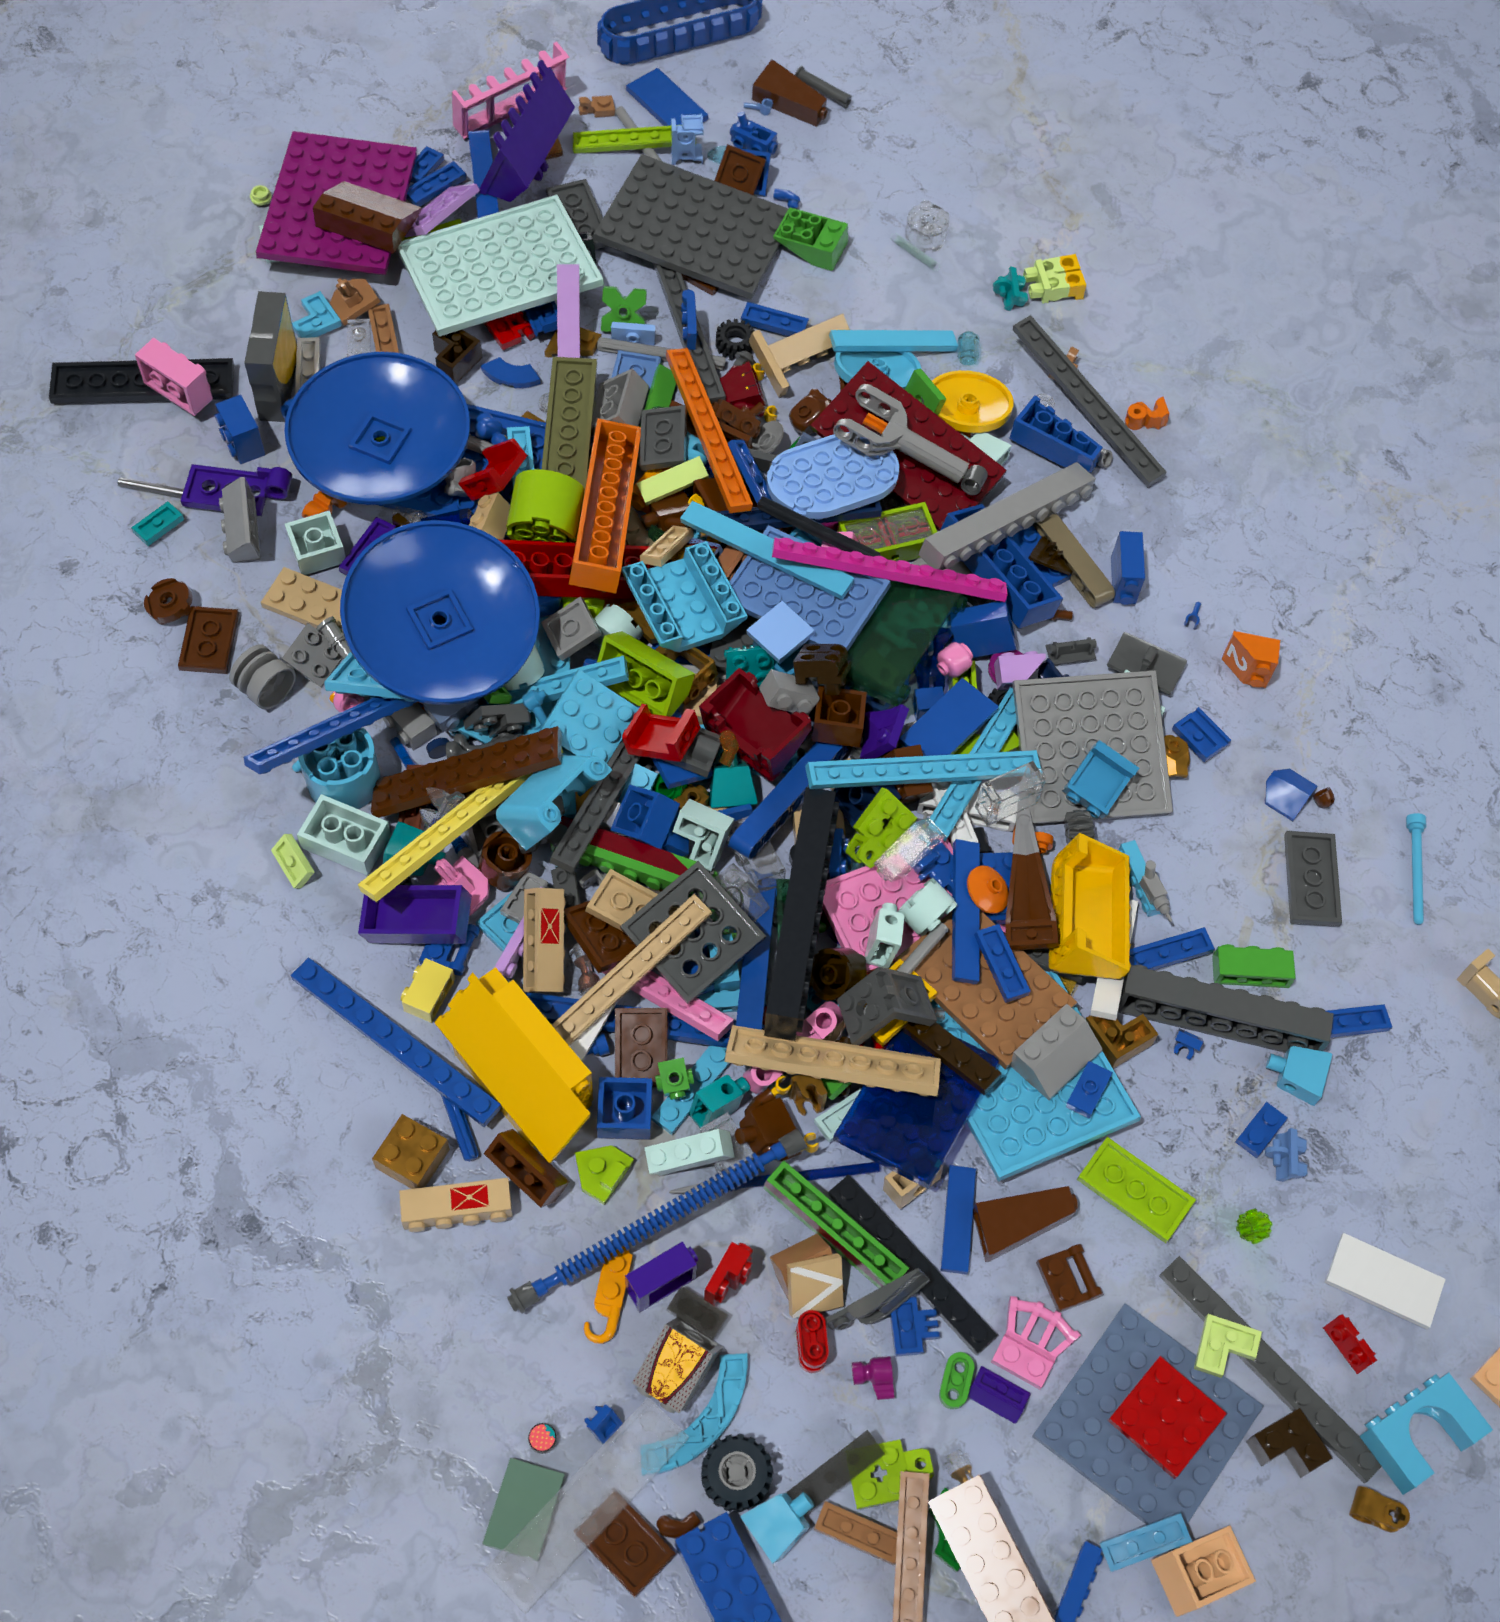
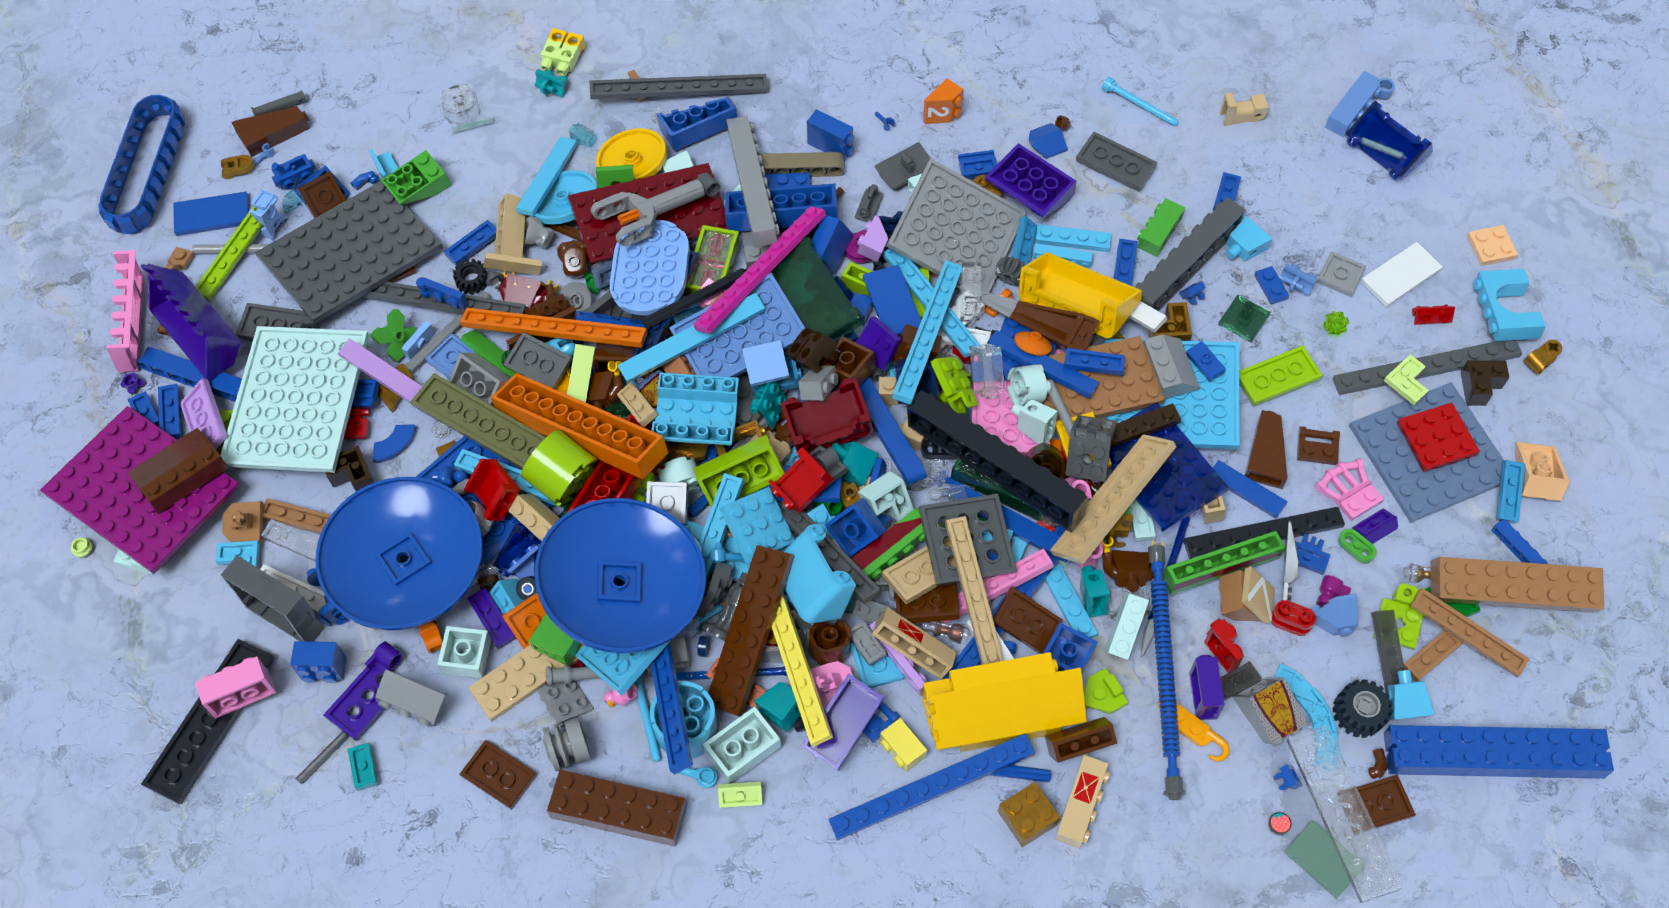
camera: 55 degrees left, 0 degrees up
reddish brown plate [144,578,193,625] -> none
clear tile [419,787,465,828] -> none
bright green brick [655,1057,694,1100] -> none
clear orange arm [719,730,739,767] -> none
bright pink head [937,642,973,678] -> none
dark brown piece [1028,536,1072,575] -> none
dark azure panel [1062,740,1139,819] -> none
orange leg [1125,396,1170,430] -> none
light grey piece [1139,860,1172,922] -> none
none -> dark purple plate [120,373,144,394]
none -> pearl gold plate [220,155,254,179]
none -> medium azure panel [369,149,398,179]
none -> light grey hair [524,216,553,249]
none -> reddish brown brick [547,770,687,847]
none -> medium azure plate [679,767,718,788]
none -> dark purple slope [985,143,1077,218]
none -> dark azure plate [1012,216,1037,265]
none -> medium azure plate [1035,224,1111,252]
none -> clear green tile [1218,294,1271,343]
none -> medium blue slope [1311,594,1358,636]
none -> light grey tile [1316,251,1366,297]

